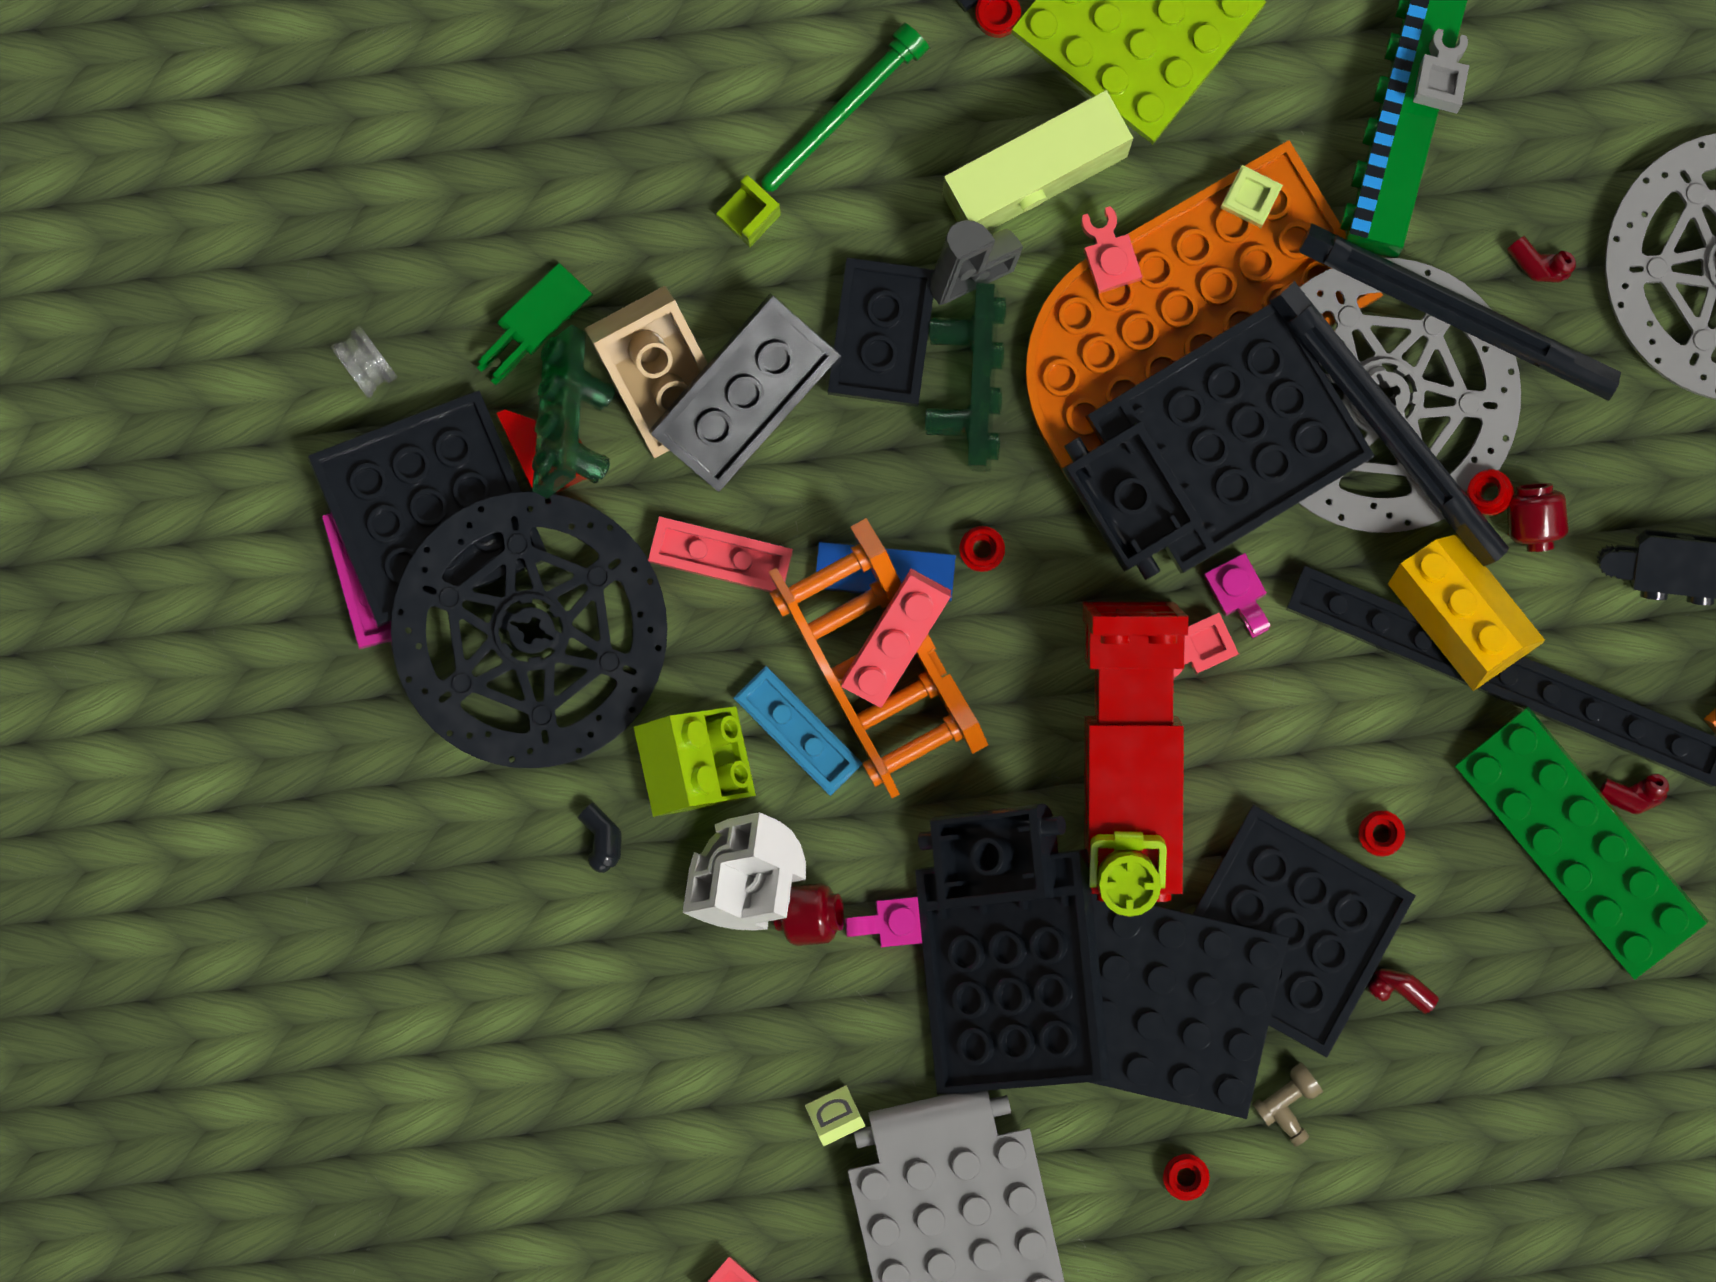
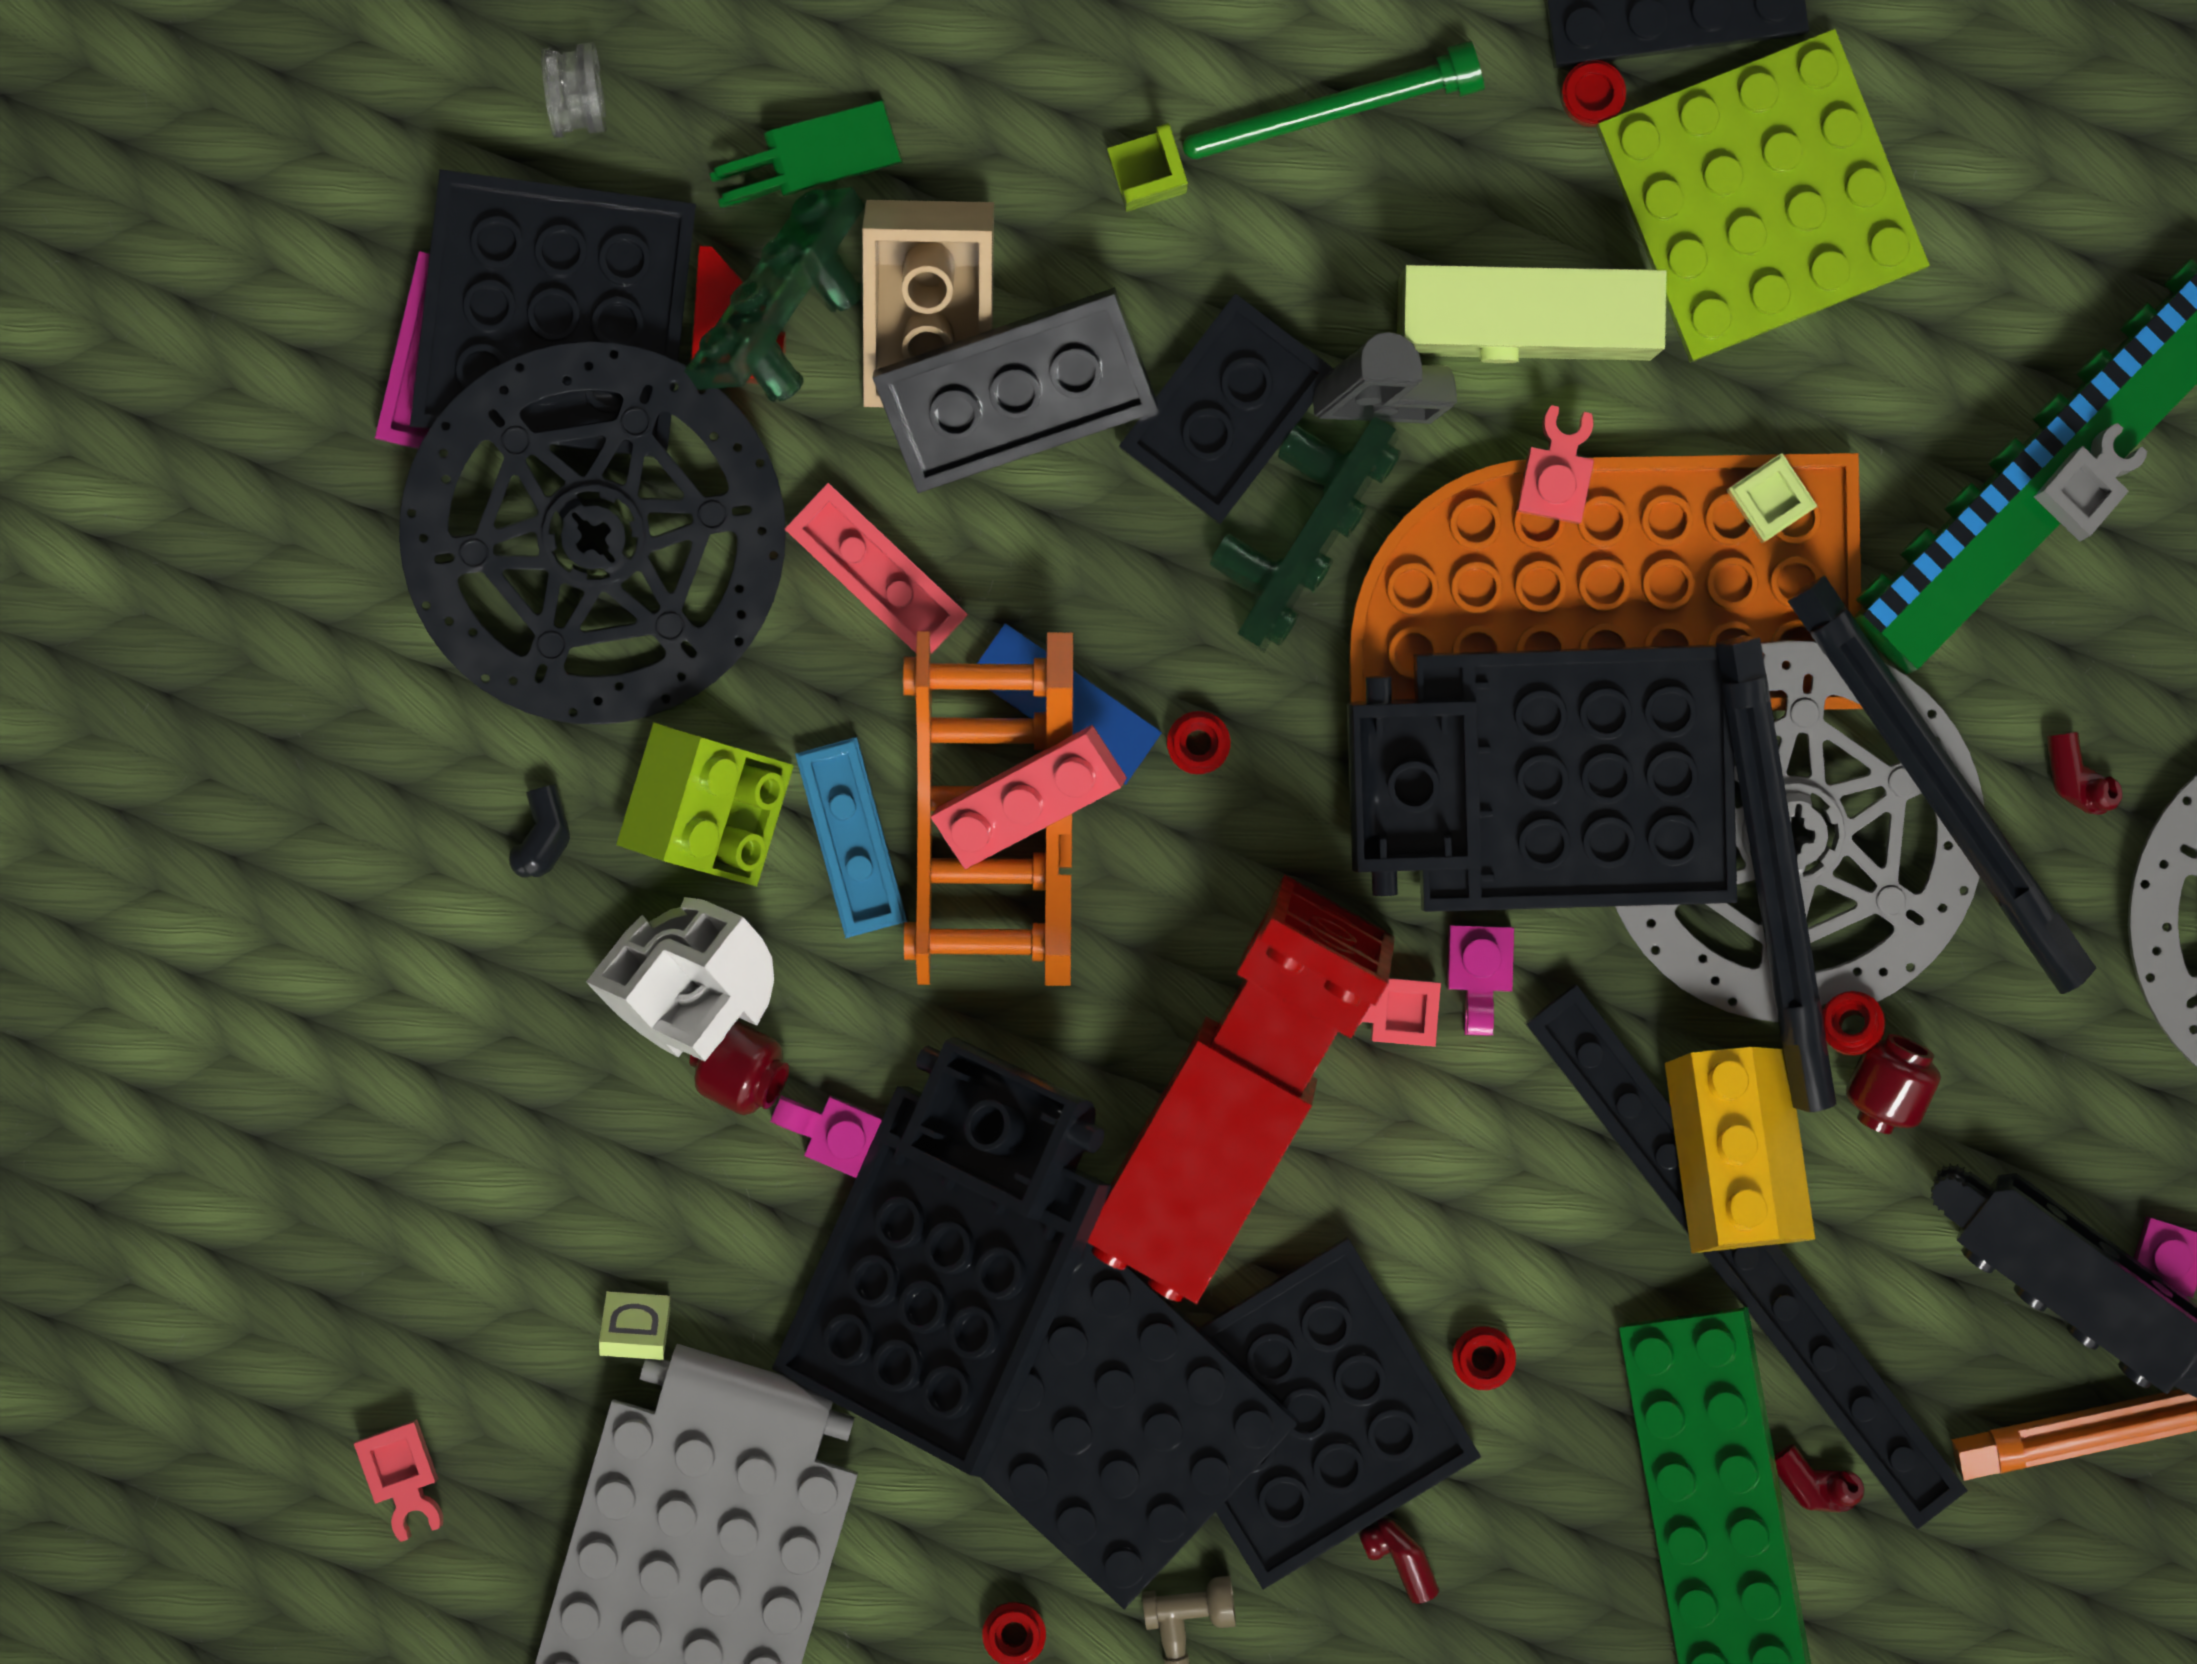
camera: 30 degrees right, 5 degrees up
lime piece [1089,831,1167,917] -> none

